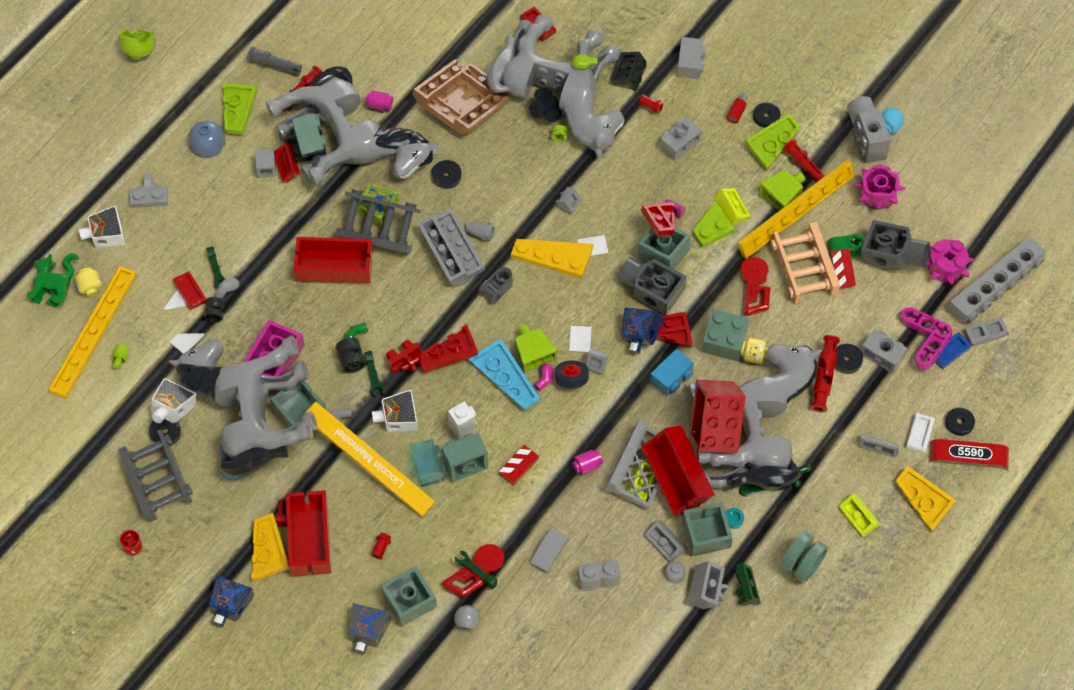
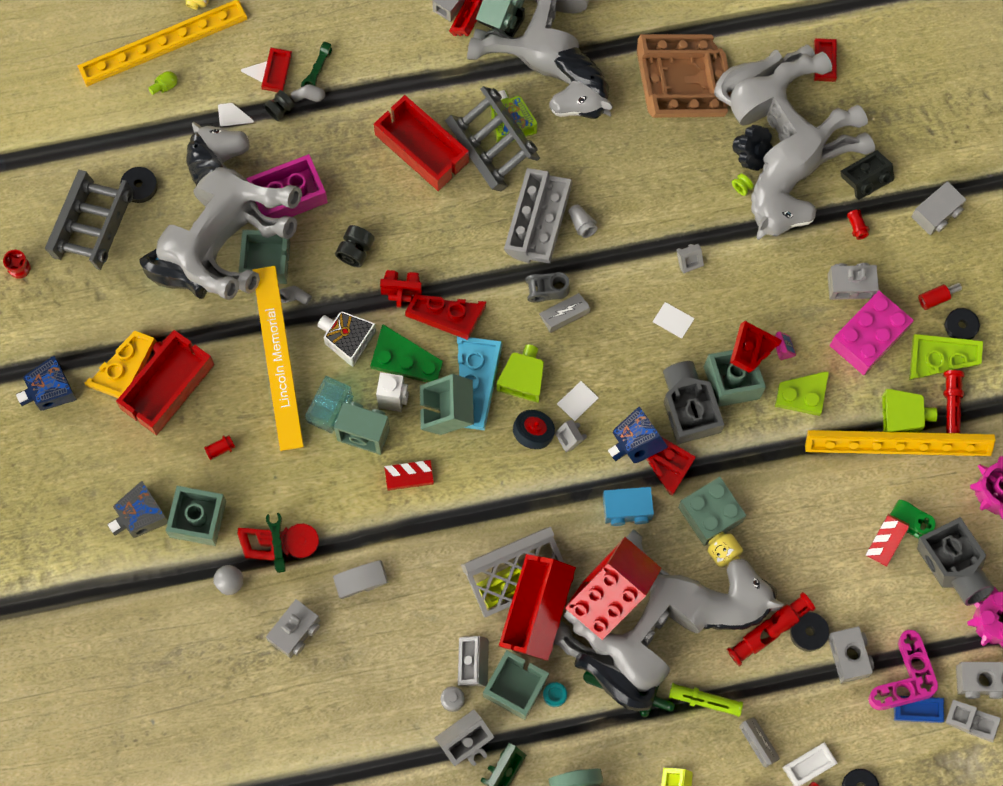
camera: 40 degrees right, 10 degrees up
torso [151,378,196,423] -> none
green arm [344,322,368,339] -> none
dark green piece [364,351,385,397] -> none
dark pink brick [365,90,393,111] -> none
black piece [432,160,462,189] -> none
yellow wing [511,239,594,279] -> none
dark pink arm [534,364,554,391] -> none
lime cylinder [572,54,598,69] -> none
dark pink brick [572,450,603,475] -> none
light grey brick [578,560,621,591] -> none
neon yellow slope [715,188,751,225] -> none
red piece [741,257,771,315] -> none
light nougat fence [770,222,840,305] -> none
none -> light grey brick [266,599,320,658]
none -> green wing [370,324,443,383]
none -> sand green piece [420,374,474,435]
none -> light grey slope [539,293,590,333]
none -> lime pin [669,683,743,717]
none -> dark pink brick [830,291,914,376]

